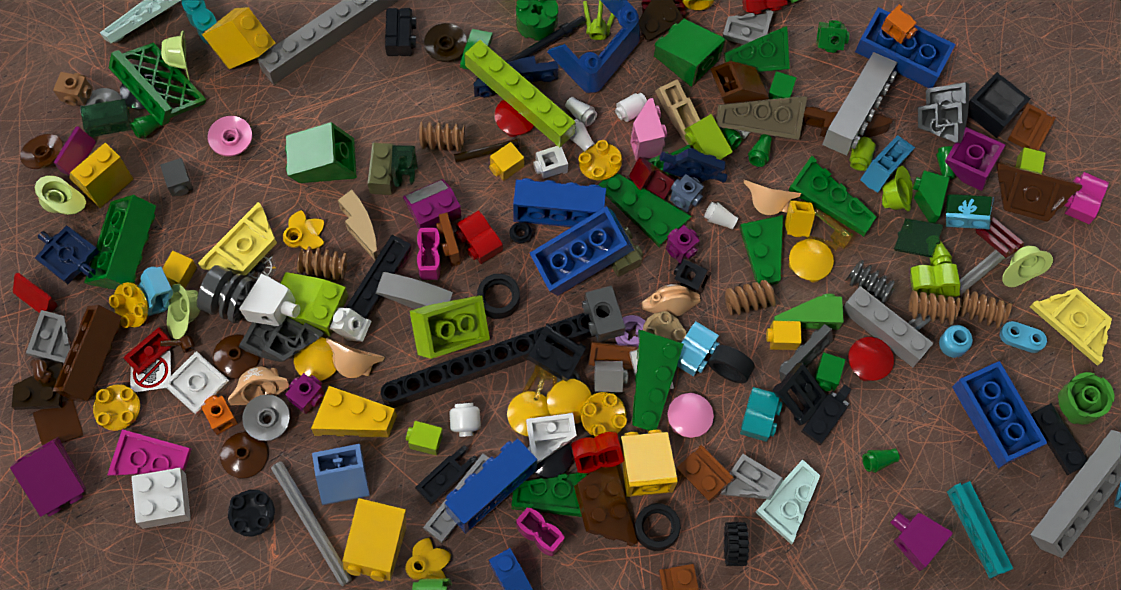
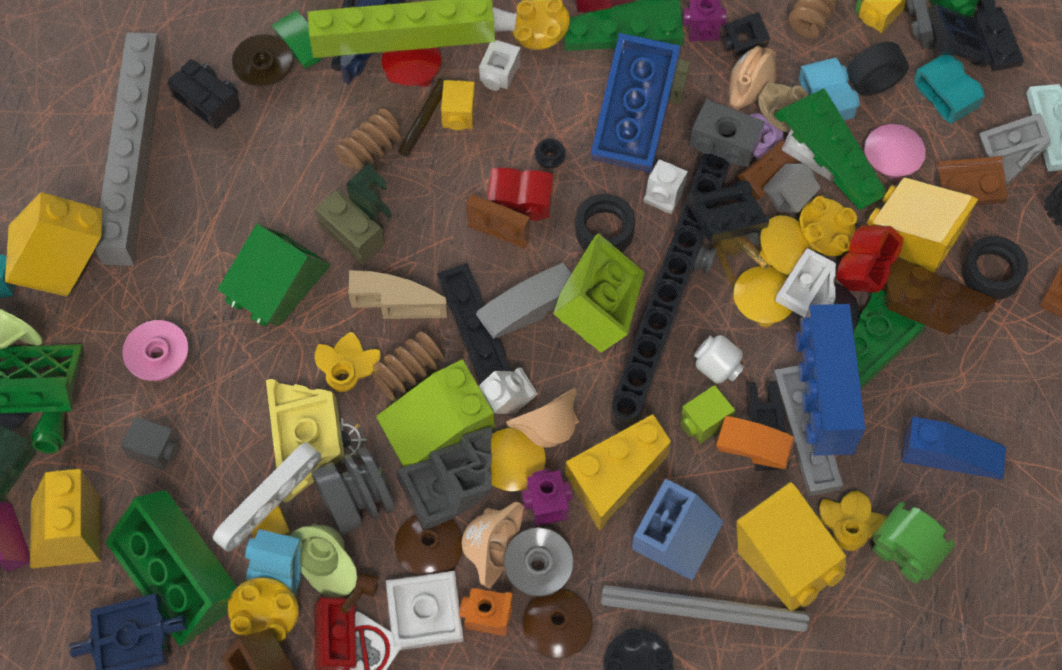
camera: 45 degrees left, 5 degrees down
yellowish green piece [35,176,86,215] -> none
white torso [239,274,300,326] -> none
magenta slope [403,179,462,229] -> none
dark pink brick [417,228,441,280] -> none
blue brick [513,178,606,227] -> none
dark pink brick [516,507,564,557] -> none
none -> white beam [213,442,321,552]
none -> white brick [643,159,688,214]
none -> dark grey bush [693,243,718,275]
none -> orange slope [716,416,795,469]

